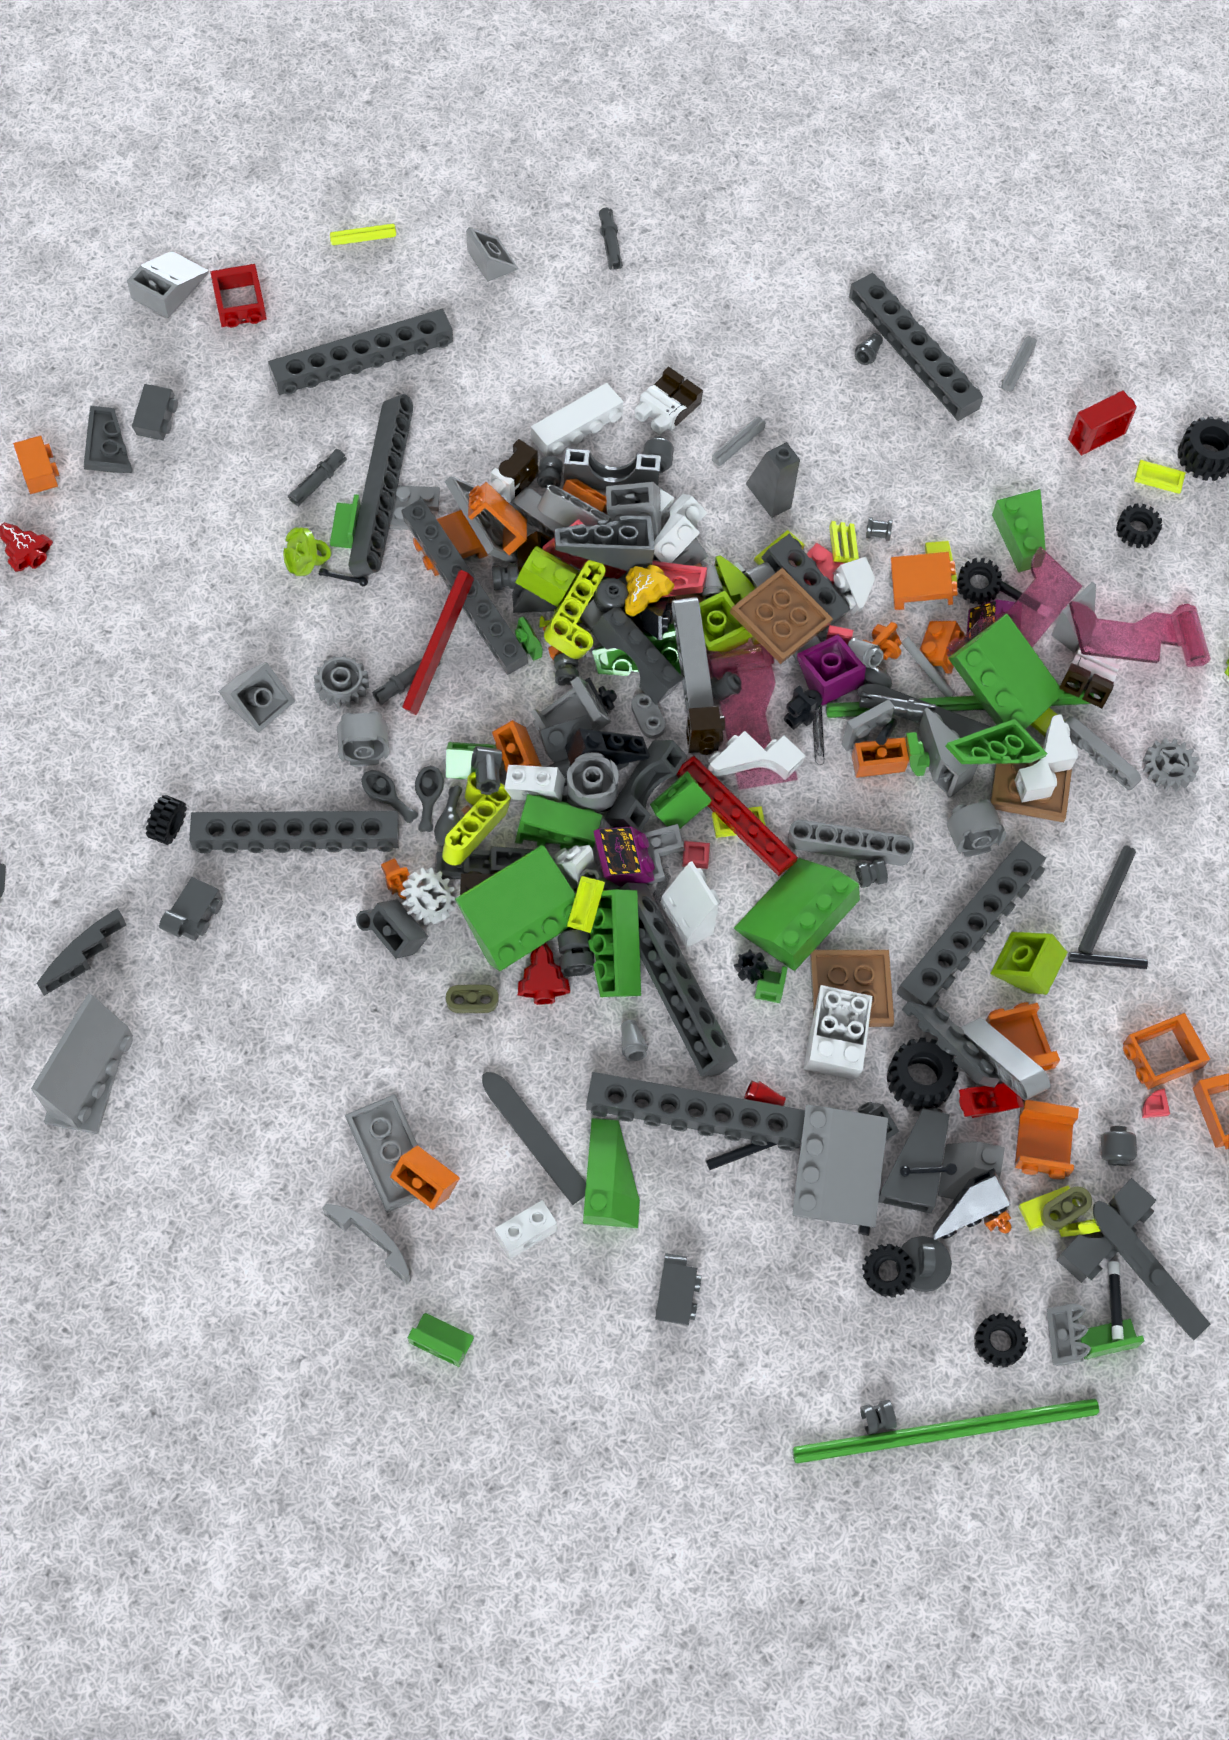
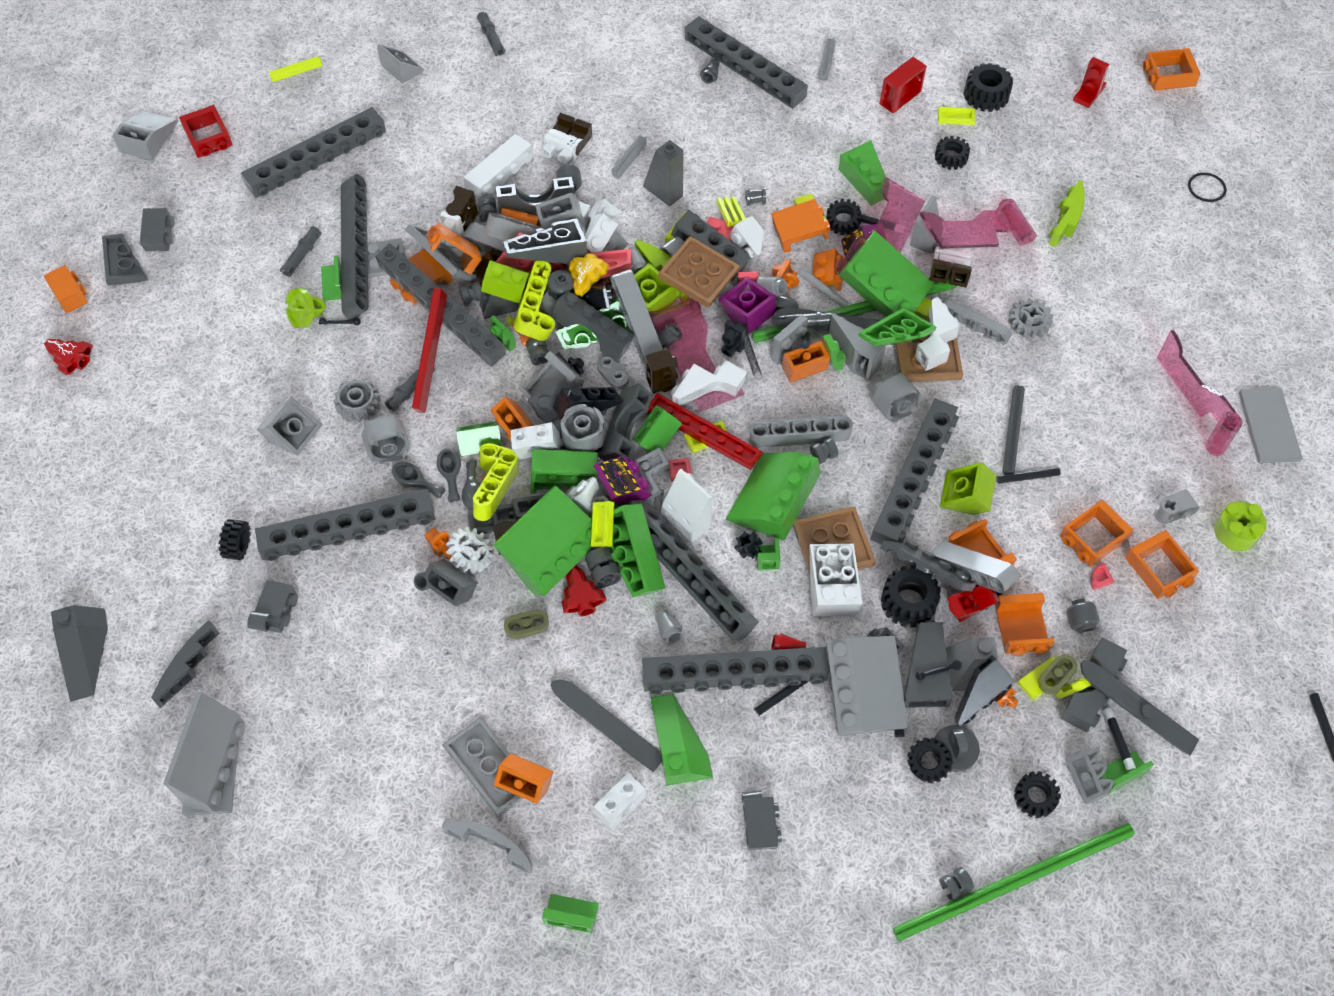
camera: 10 degrees left, 5 degrees down
dark grey piece [471,746,502,795] -> none

